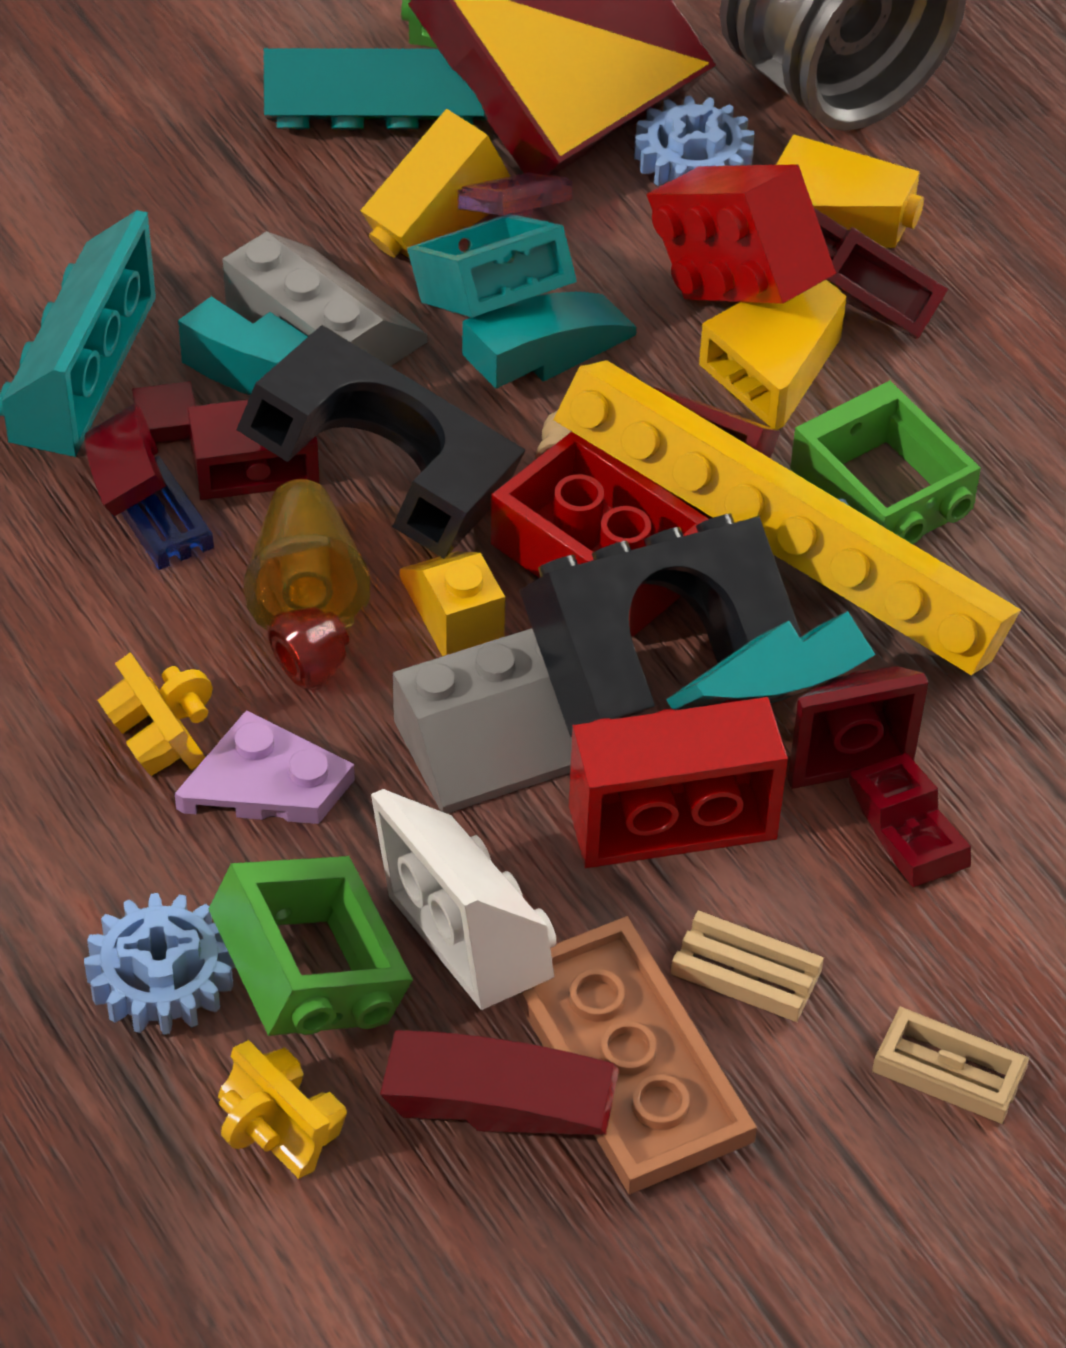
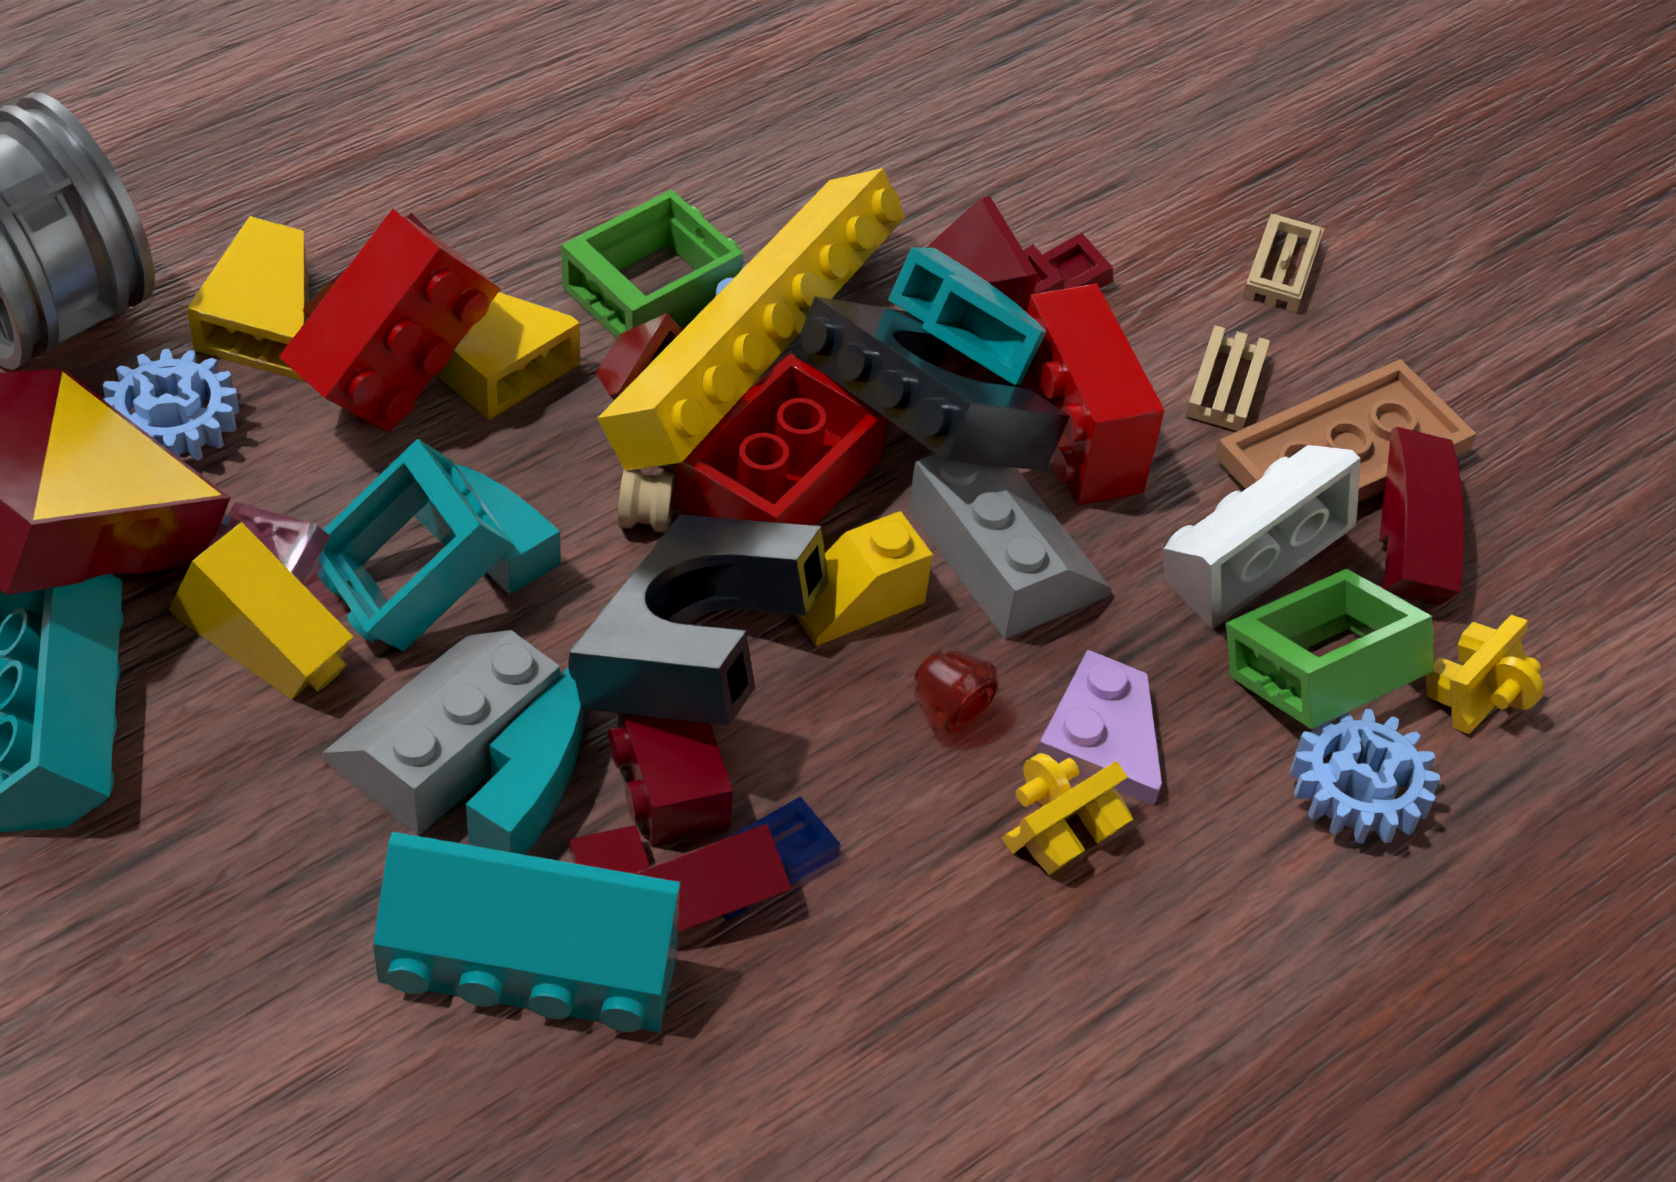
camera: 100 degrees left, 0 degrees up
clear yellow cone [244,479,370,642] -> none

